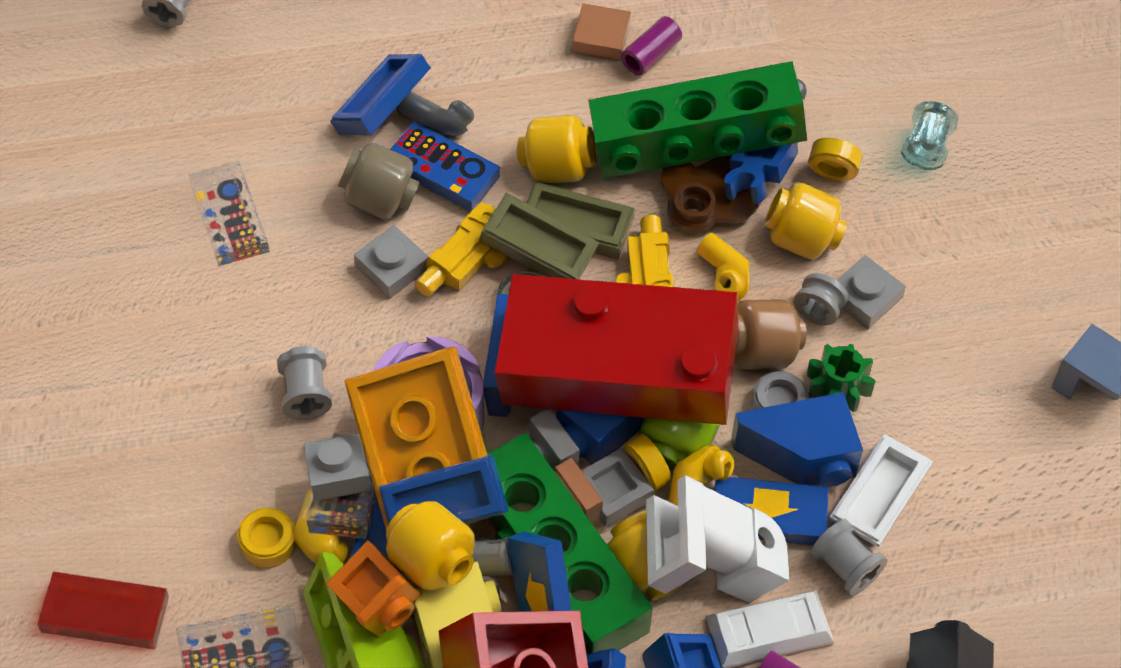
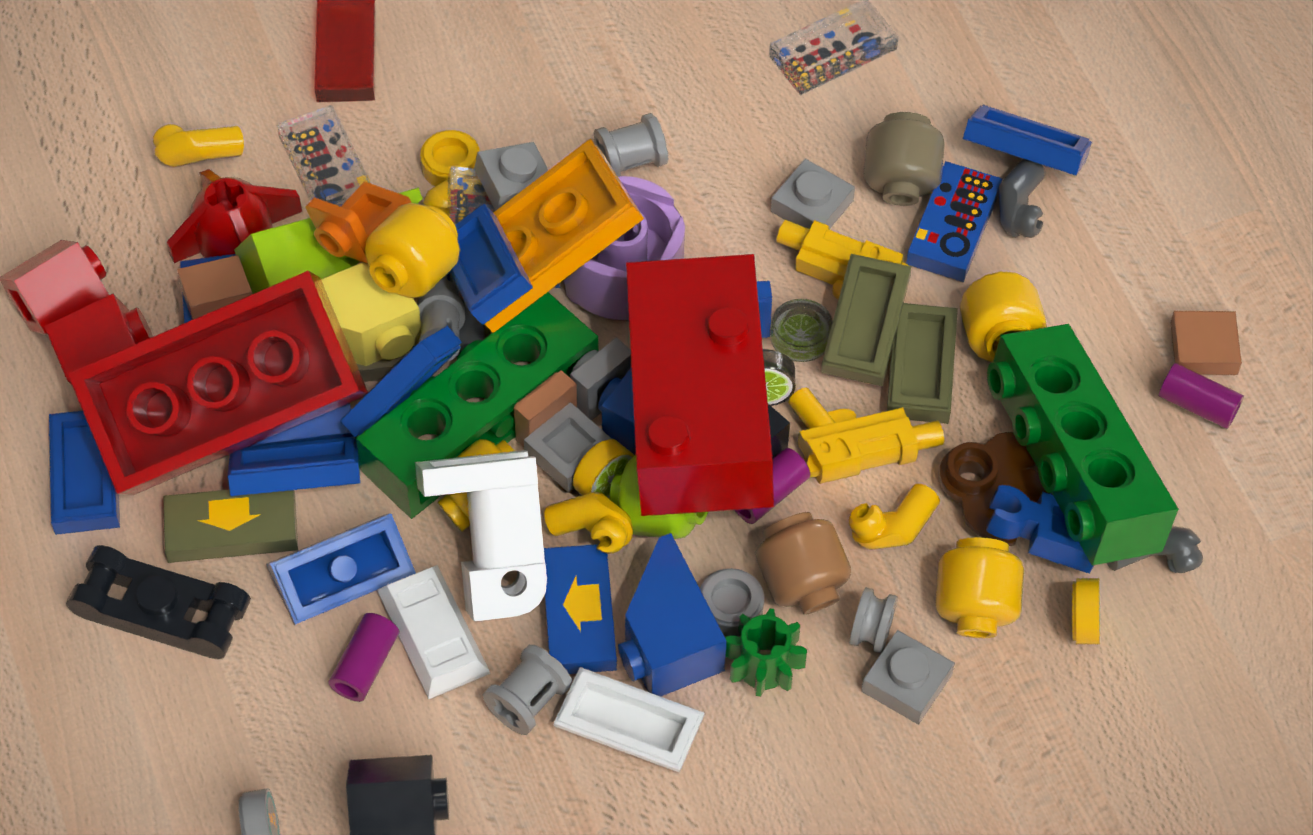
camera: 80 degrees right, 0 degrees up
clear light blue bush [901,101,958,170] -> none

